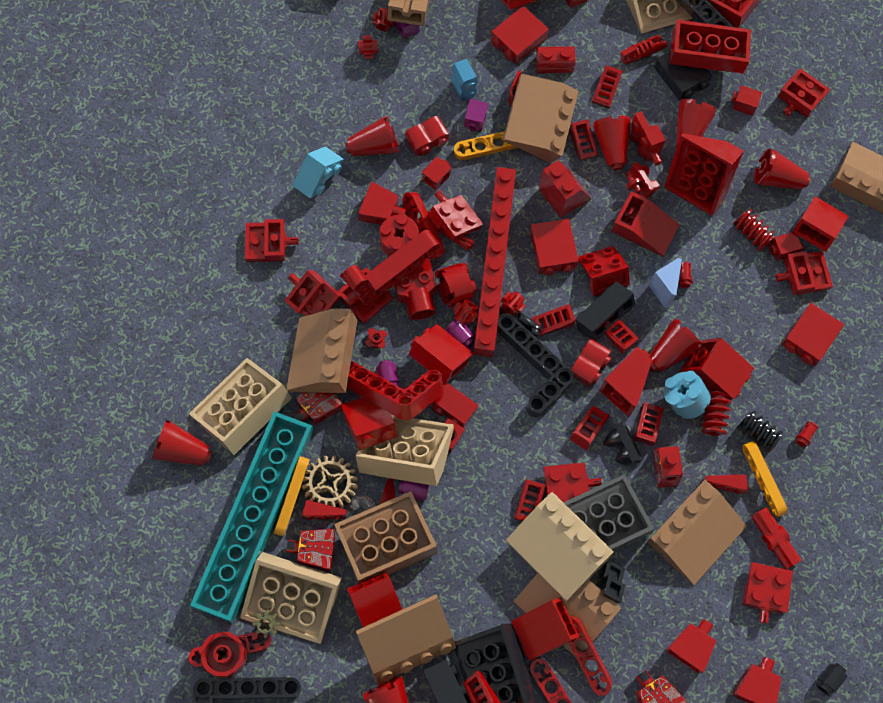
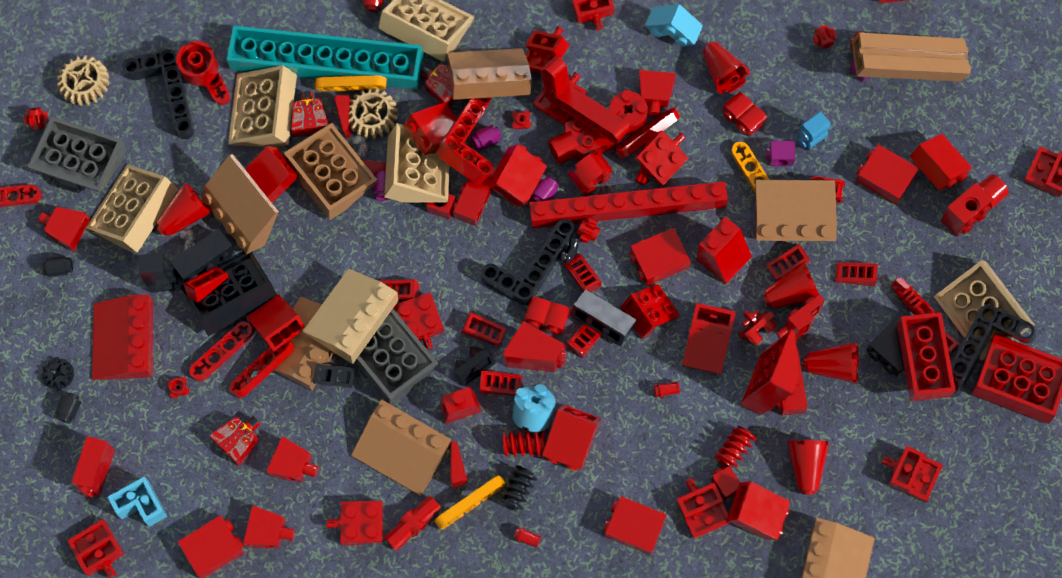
camera: 85 degrees right, 0 degrees up
olive gear [252,610,281,638] -> none
red brick [422,157,451,191] -> none
red gear [453,300,478,325] -> none
red brick [535,46,576,73] -> none
light blue slope [649,258,682,308] -> none
red cone [649,318,703,373] -> none
red brick [731,85,762,116] -> none

